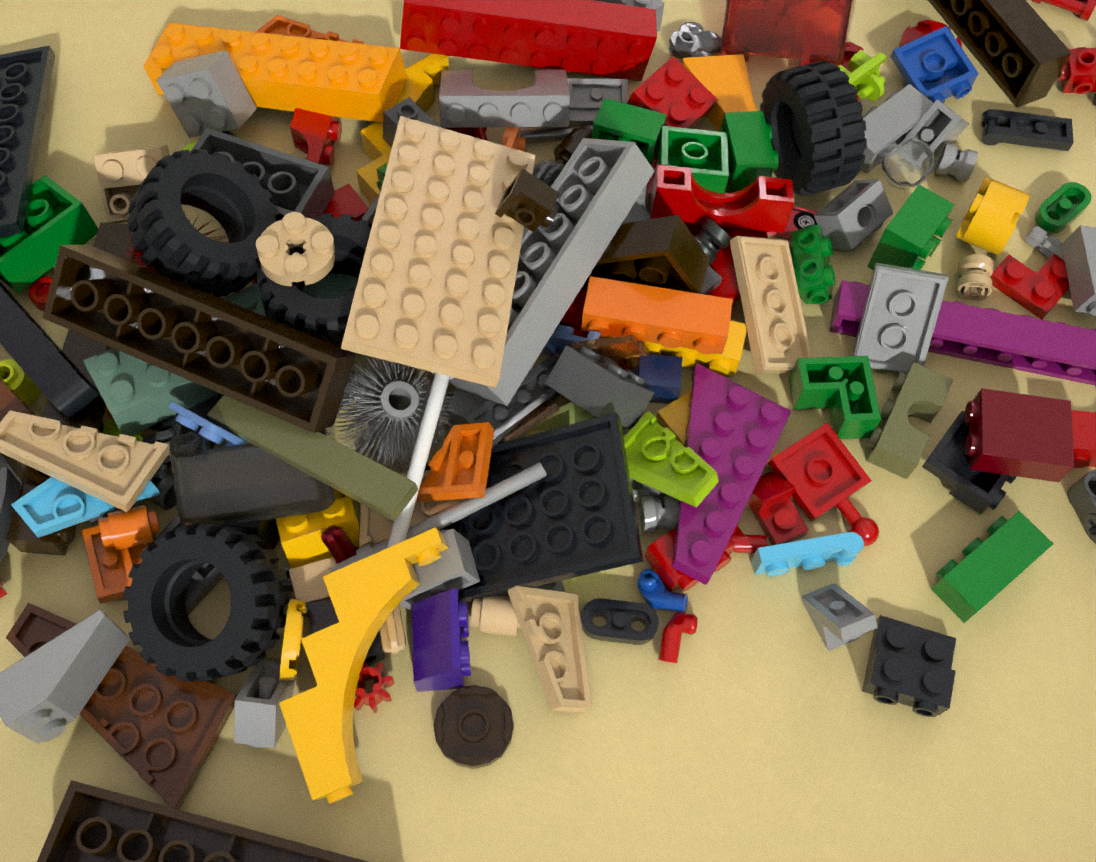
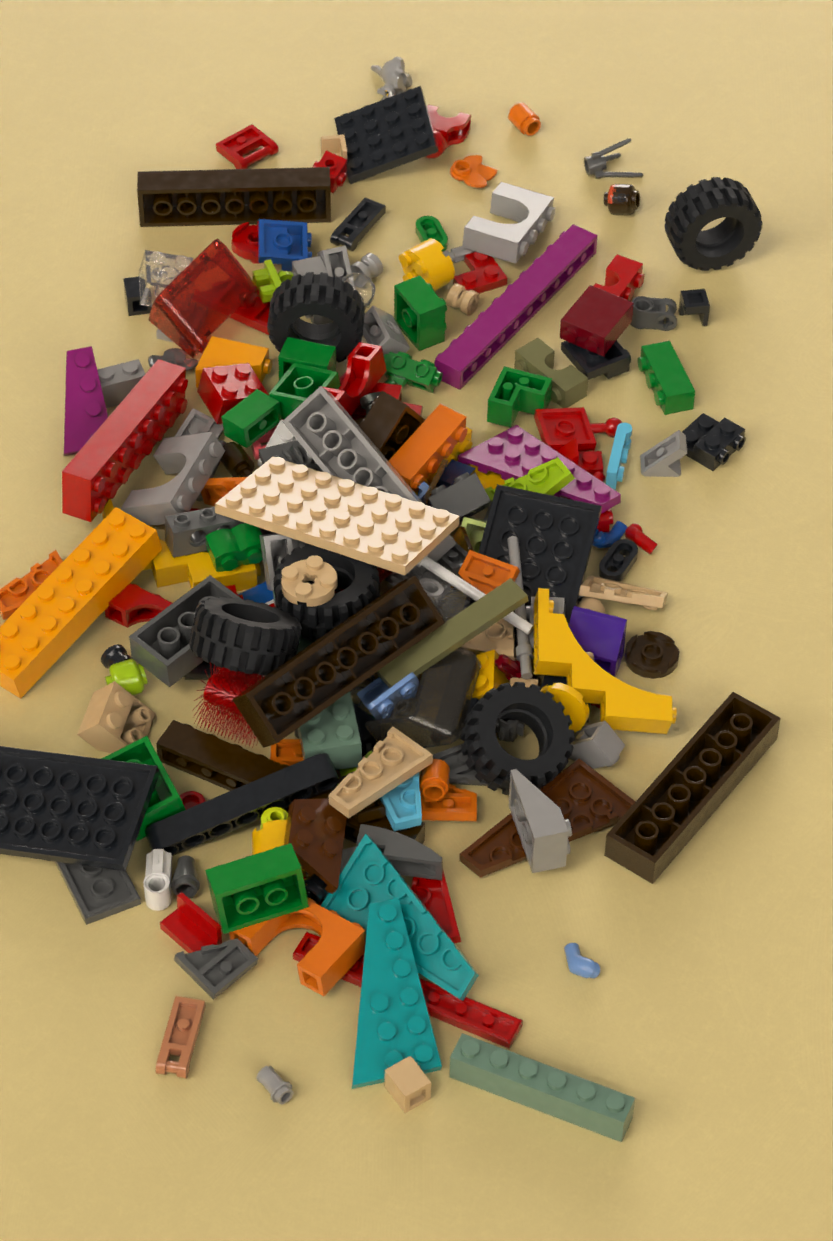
camera: 65 degrees left, 15 degrees down
light grey brick [156,50,257,138] -> none
dark brown brick [495,169,559,232] -> none
tan tile [729,236,812,374] -> none
light grey tile [852,262,949,374] -> none

